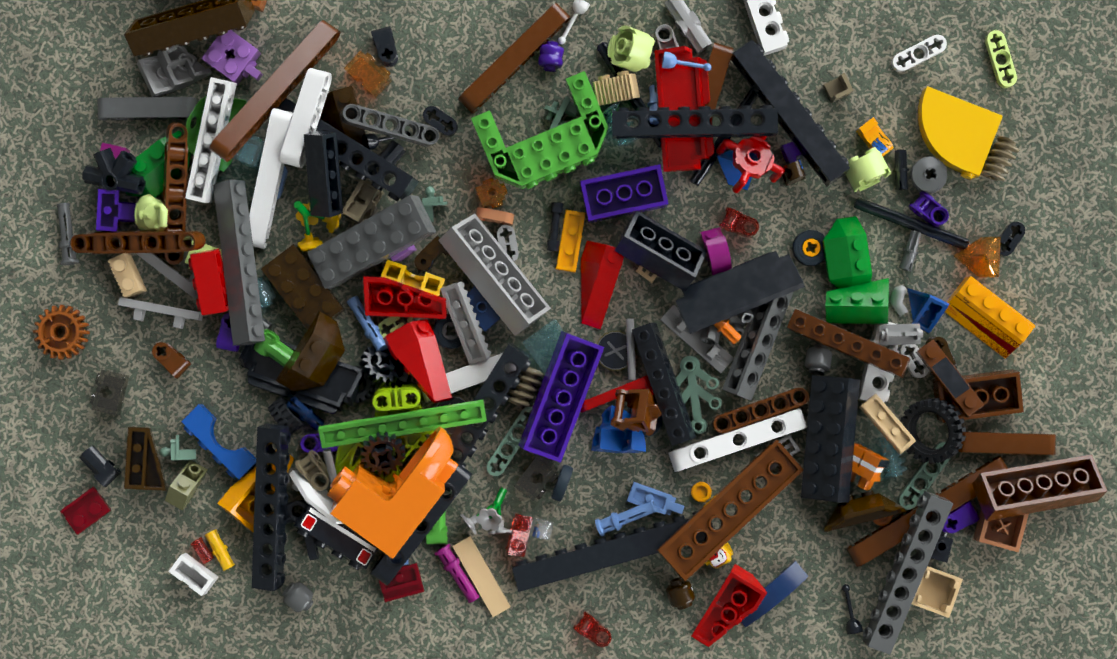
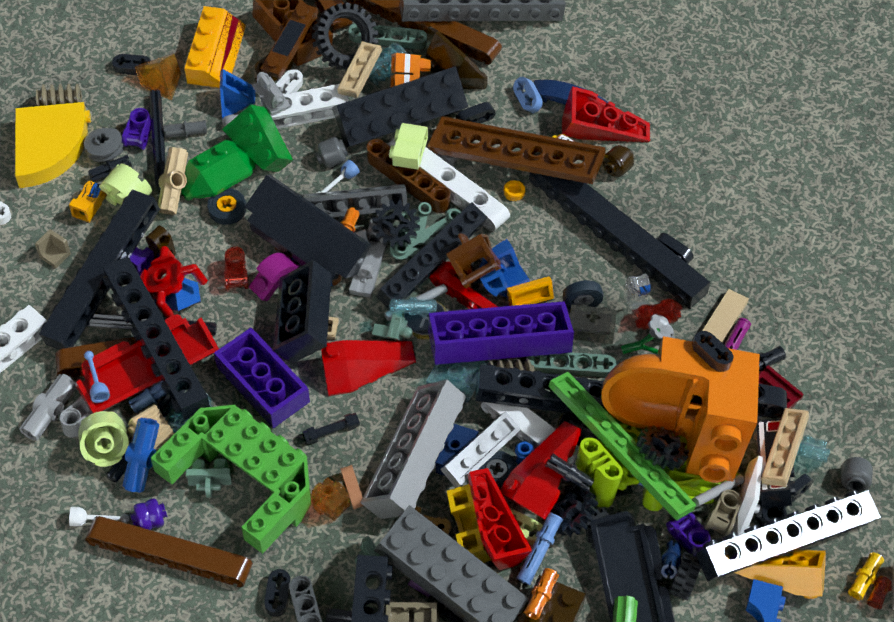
camera: 115 degrees left, 30 degrees down
dark brown wedge [276,311,345,391] -> none
light grey beam [497,225,519,262] -> none
light orange tile [556,210,586,273] -> none
clear red piece [573,611,612,647] -> none
medium blue pin [595,500,657,537] -> none
medium blue hinge [627,481,685,515] -> none
reddish brown brick [787,309,911,378] -> none
black hinge [842,584,863,634] -> none
none -> blue piece [122,417,160,493]
none -> tan piece [158,147,188,215]
none -> medium blue hinge [316,160,360,193]
none -> black gear [372,200,420,249]
none -> sand green piece [372,311,413,341]
none -> yellowish green brick [389,123,428,170]
none -> clear light blue pin [389,297,437,316]
none -> black beam [455,102,496,124]
none -> light orange tile [507,276,554,306]
none -> medium blue beam [513,77,543,113]
none -> blue pin [515,442,534,465]
none -> orange pin [524,568,559,620]
none -> black pin [545,453,595,492]
none -> black beam [656,233,694,264]
none -> black beam [692,331,734,372]
none -> black pin [758,346,786,371]
none -> tan tile [761,408,809,487]
none -> clear light blue piece [797,435,831,468]

